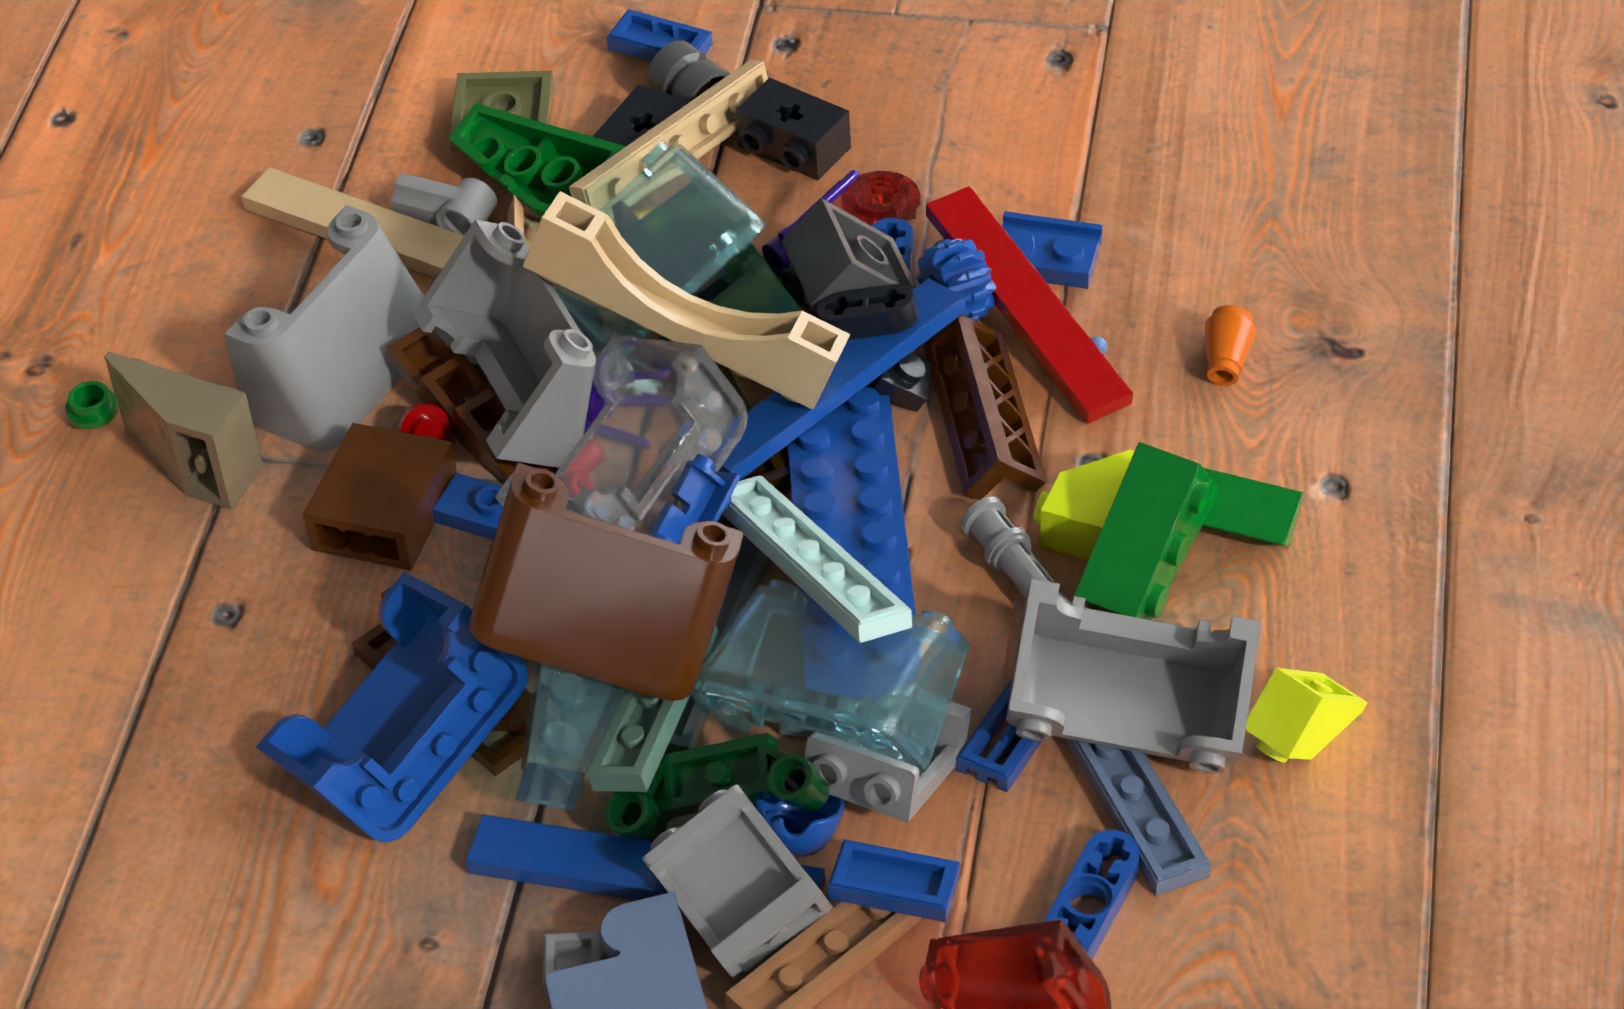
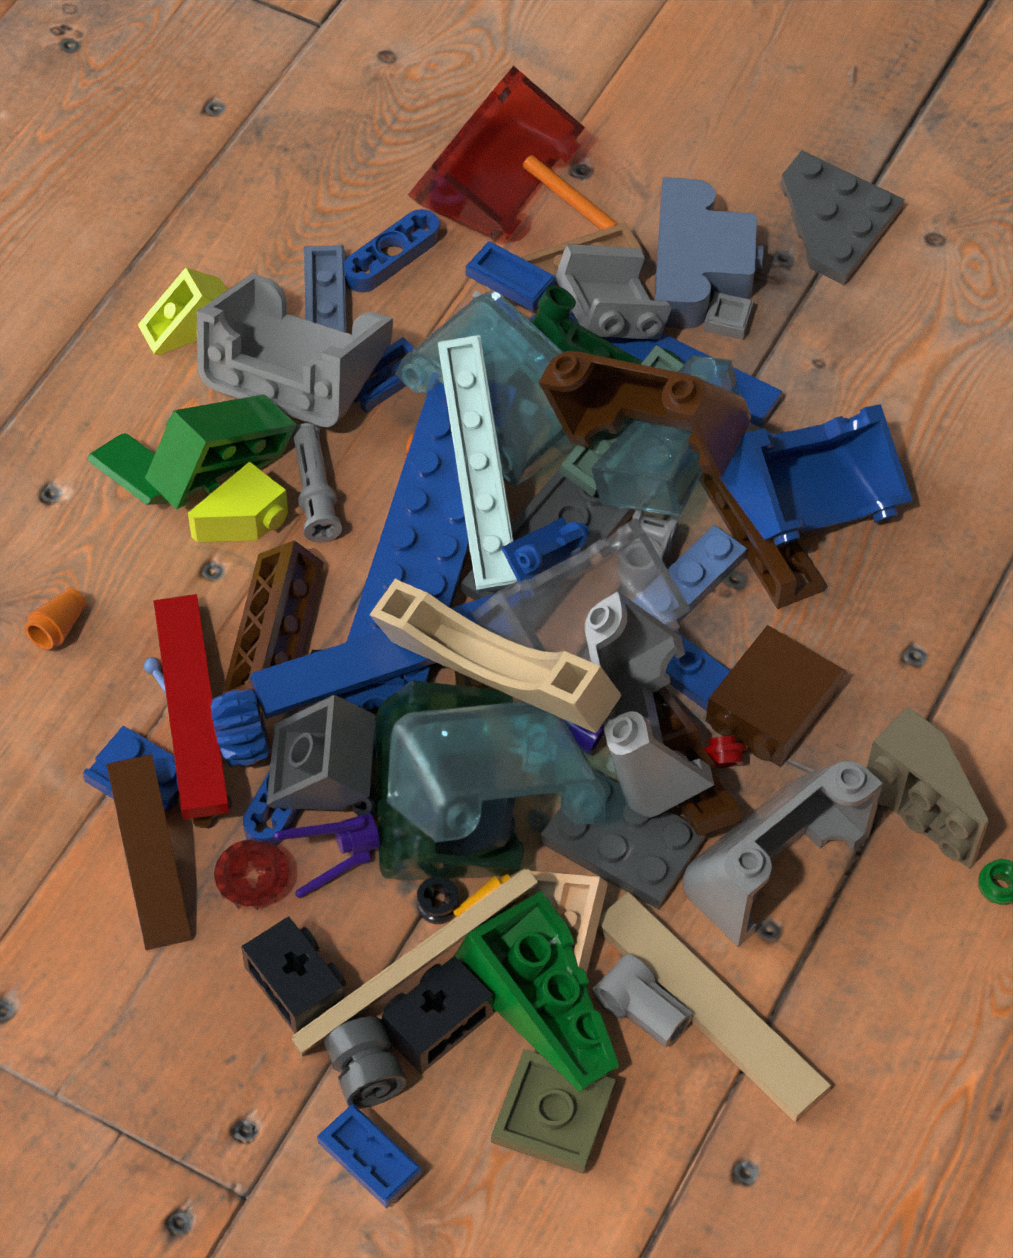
camera: 165 degrees left, 10 degrees up
black beam [817,284,920,340] -> none
none -> reddish brown slope [106,754,192,950]

